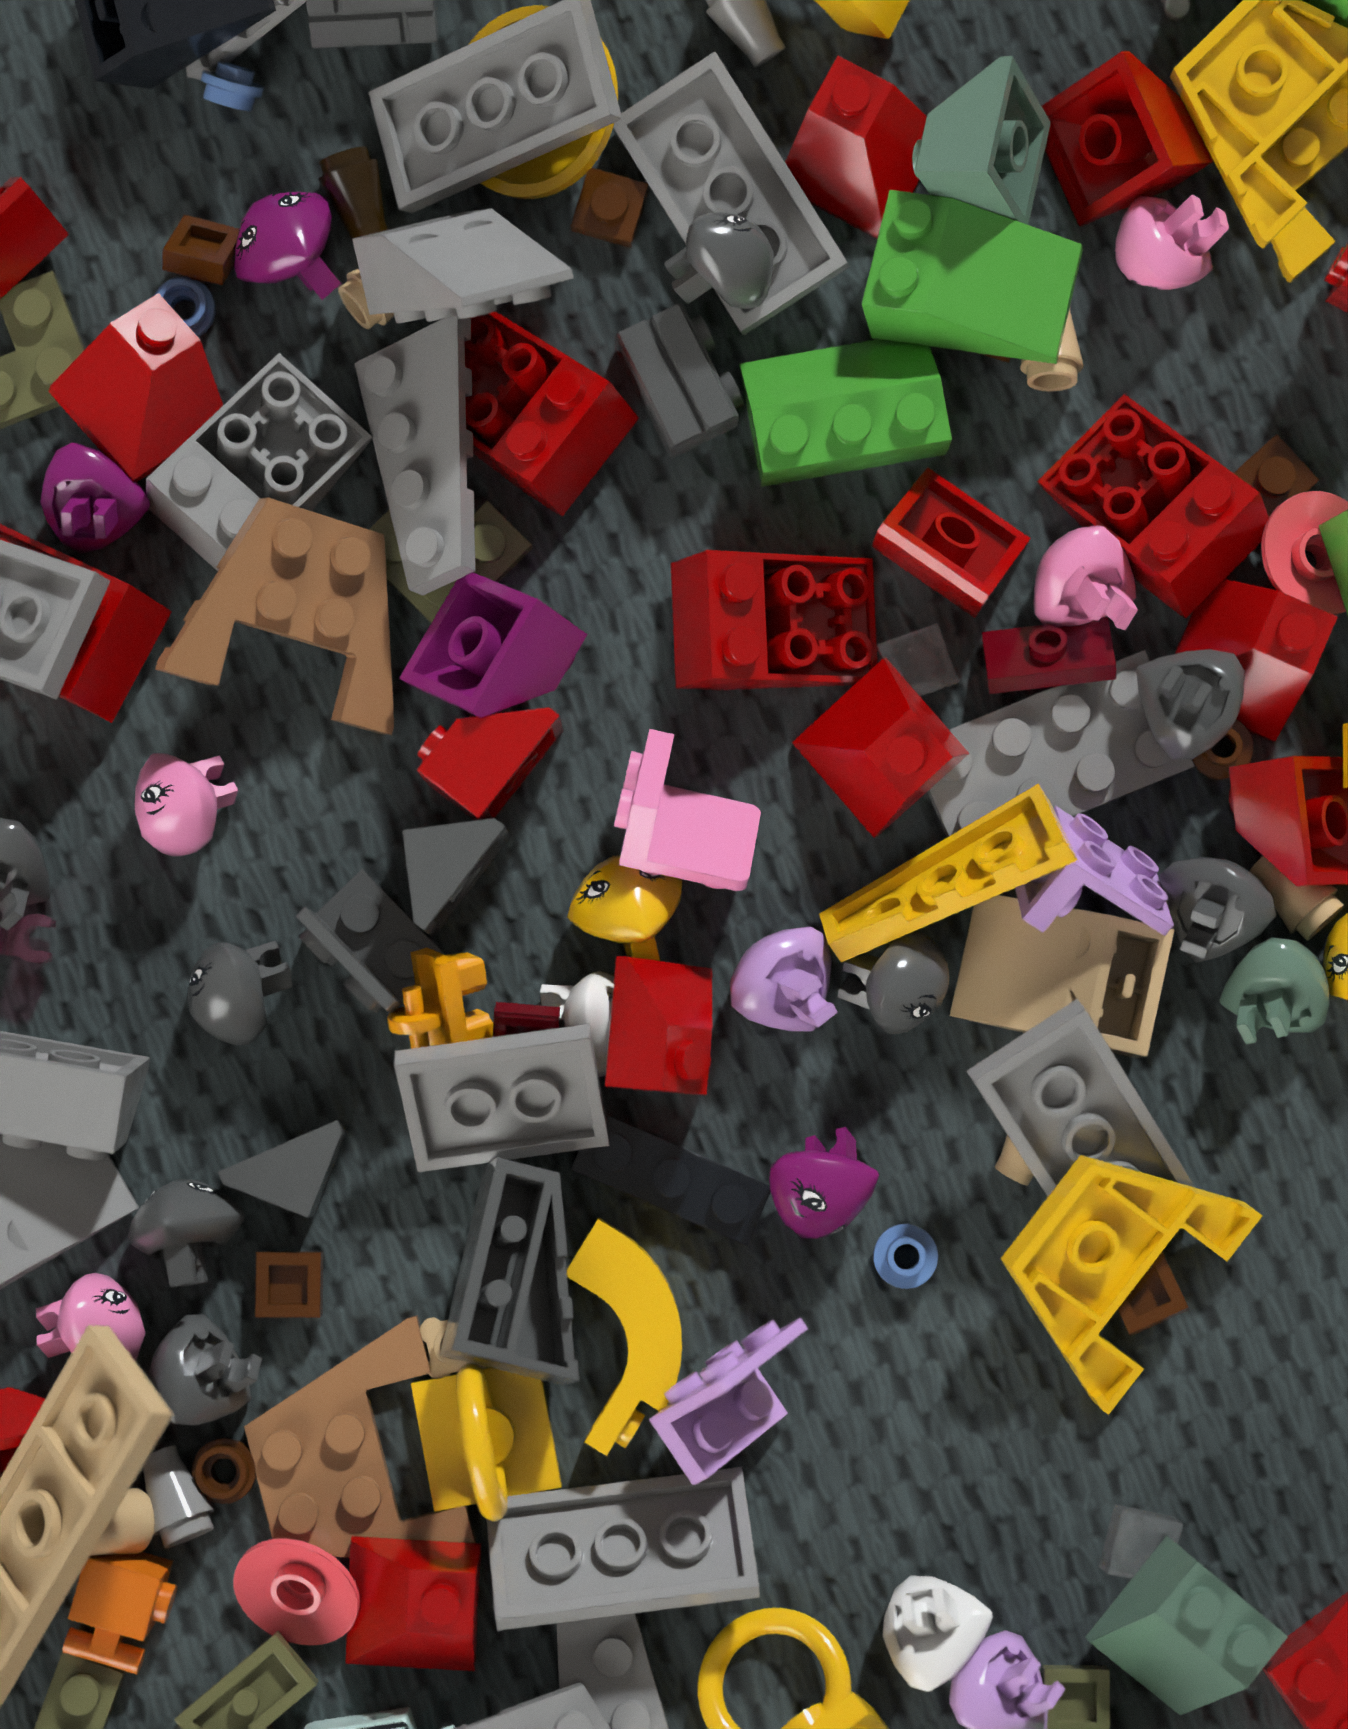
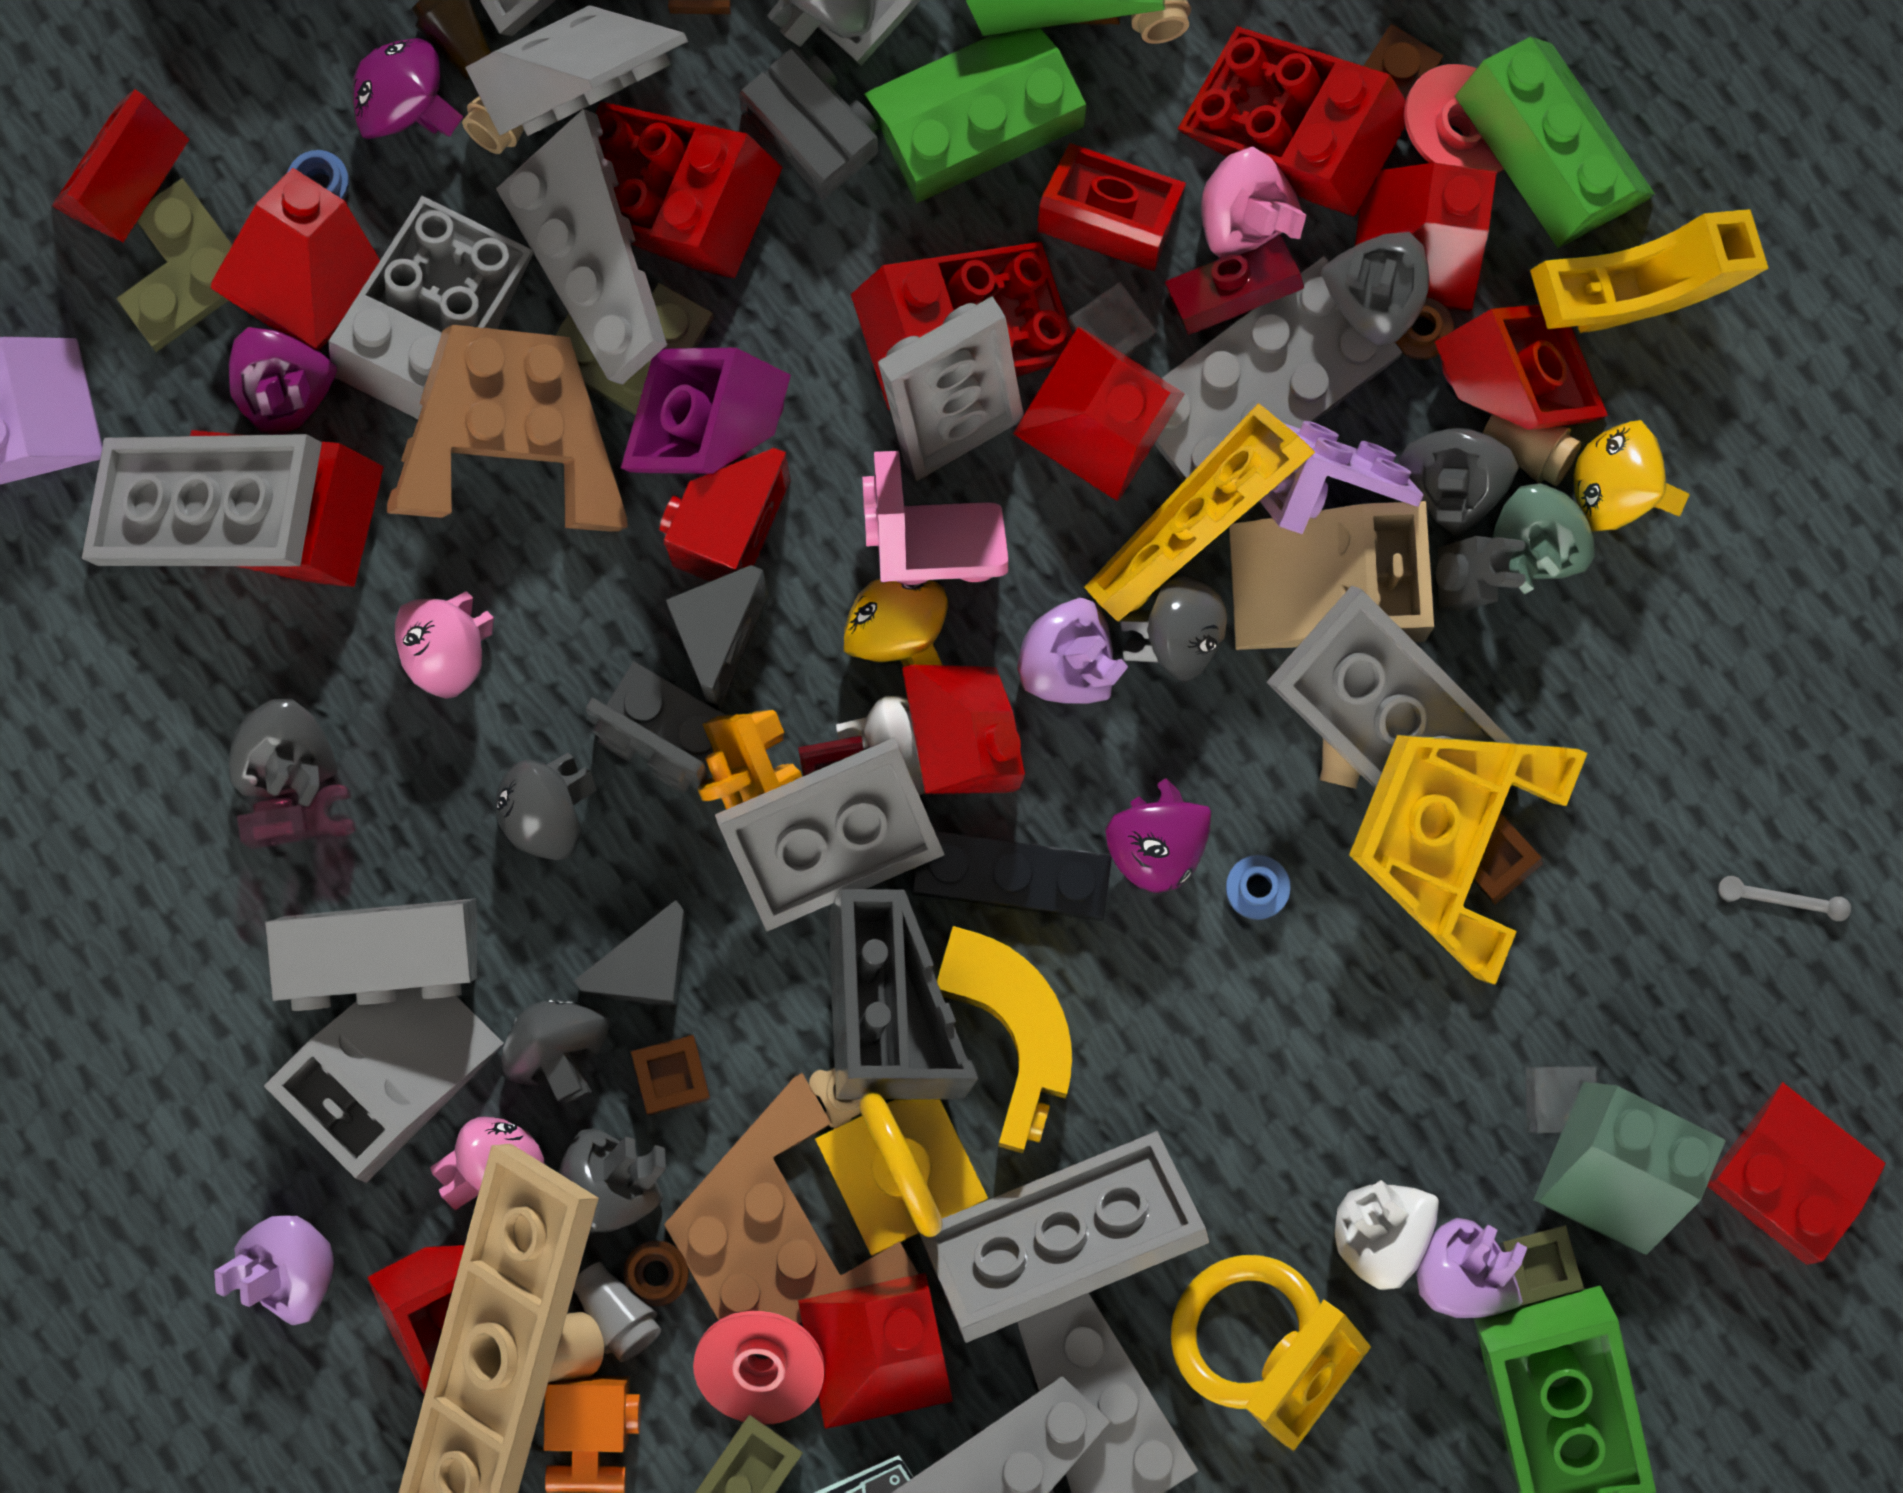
camera: 15 degrees left, 5 degrees down
reddish brown plate [162,215,239,285] -> none
lavender bracket [649,1317,808,1485] -> none
none -> light grey plate [878,297,1023,481]
none -> dark grey plate [1436,536,1526,611]

